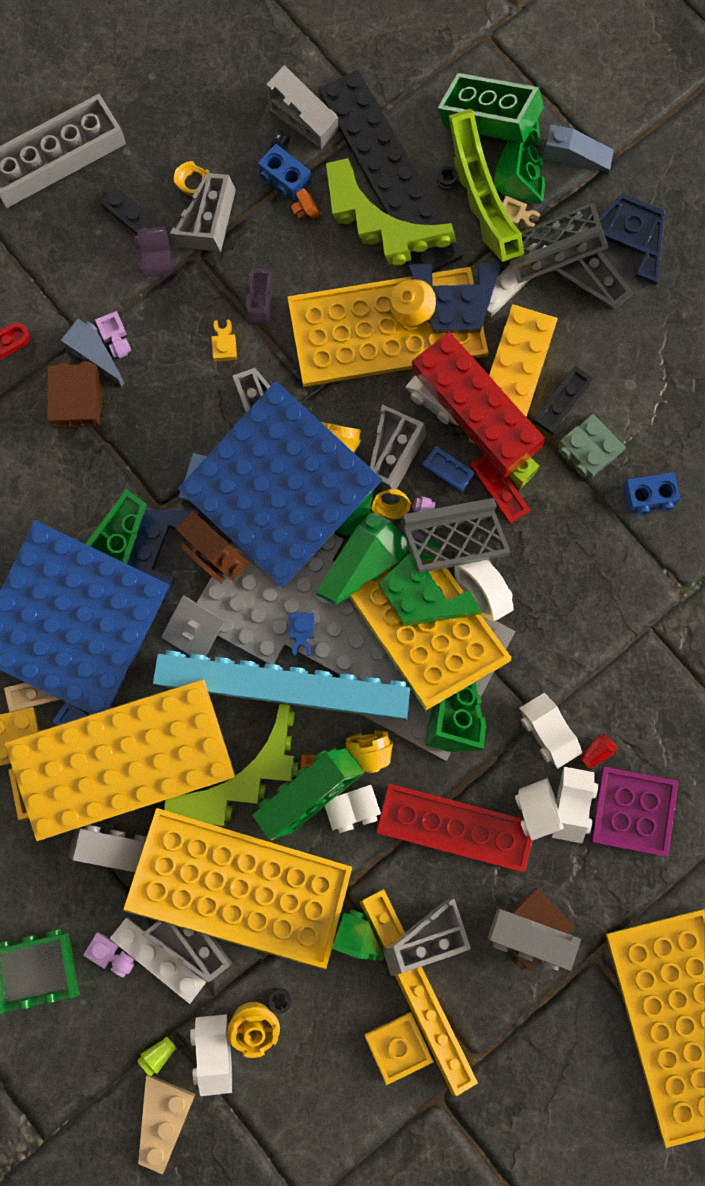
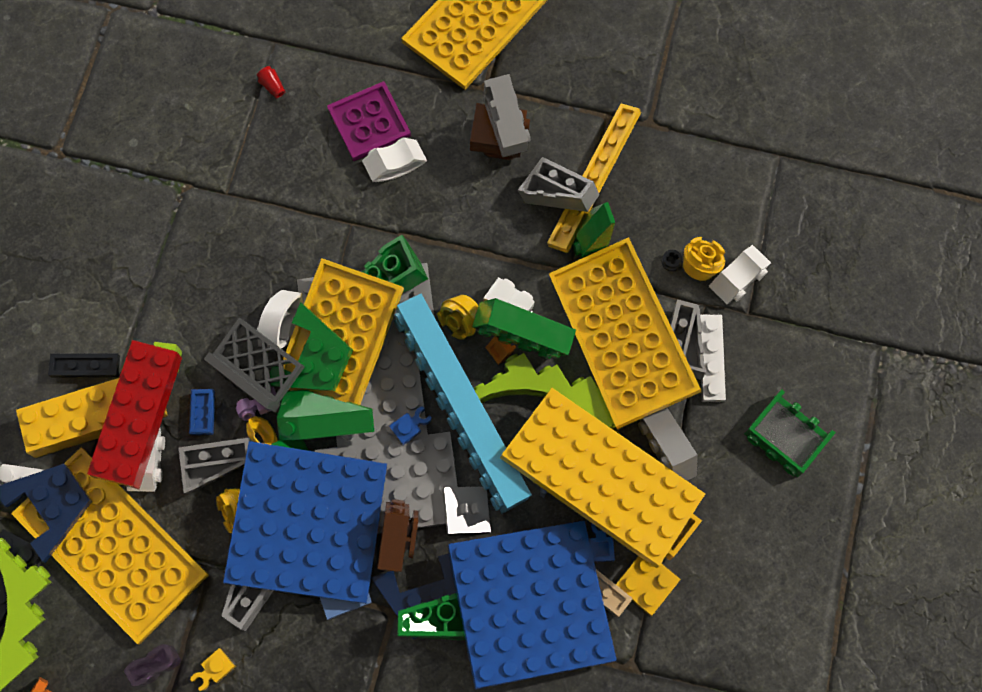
camera: 130 degrees left, 5 degrees down
lavender plate [83,932,135,977] -> none
lime cone [137,1037,177,1077] -> none
tan wing [138,1074,195,1175] -> none
yellow plate [364,1012,434,1085] -> none
red plate [376,784,532,872] -> none
yellow cone [390,279,436,326] -> none
red plate [469,455,530,525] -> none
white brick [515,778,564,840] -> none
white brick [520,692,582,769] -> none
sand green plate [557,414,626,480] -> none
red cone [580,733,618,769] -> none
blue brick [622,472,681,515] -> none

